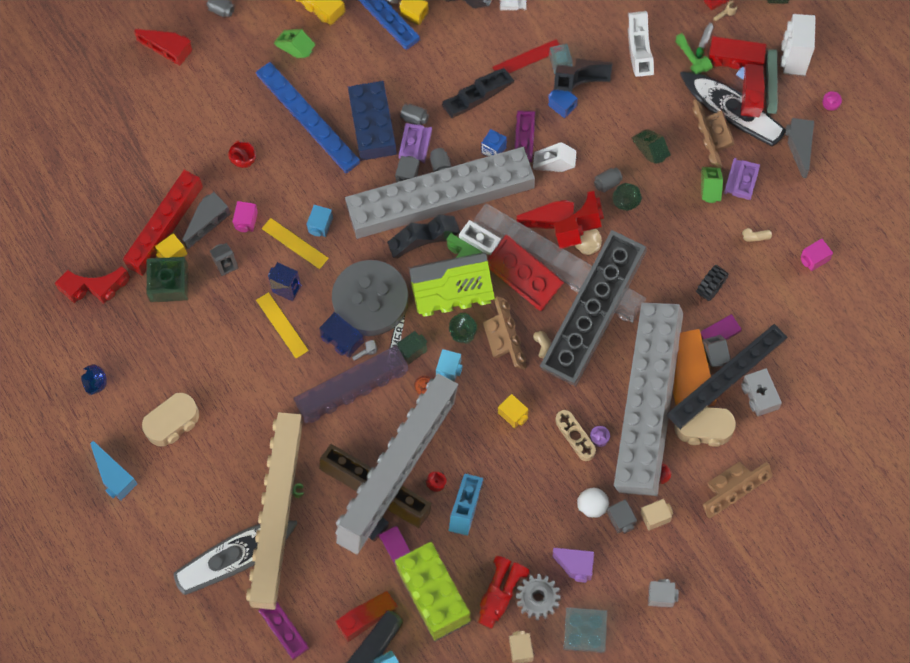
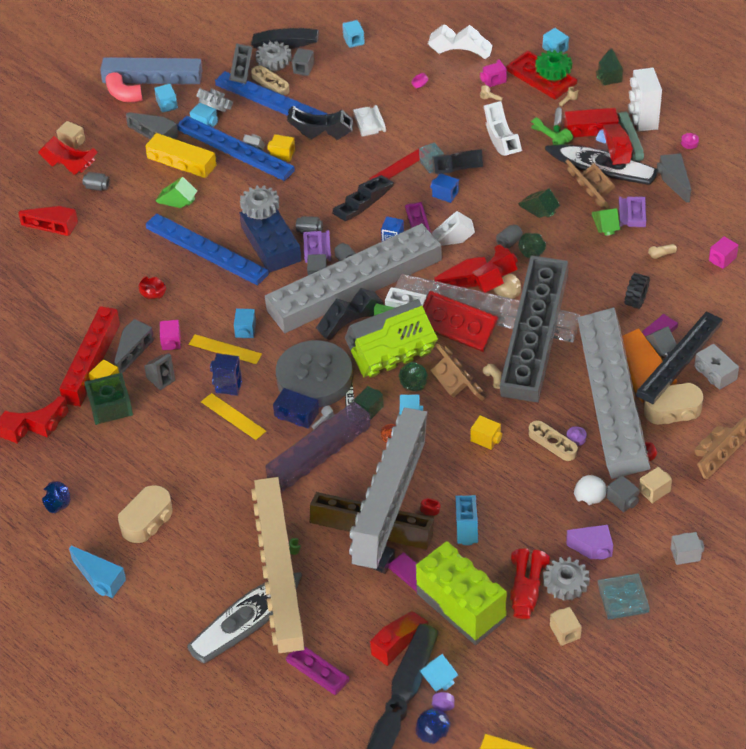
camera: 15 degrees left, 20 degrees down
none -> light grey gear [240,186,280,219]

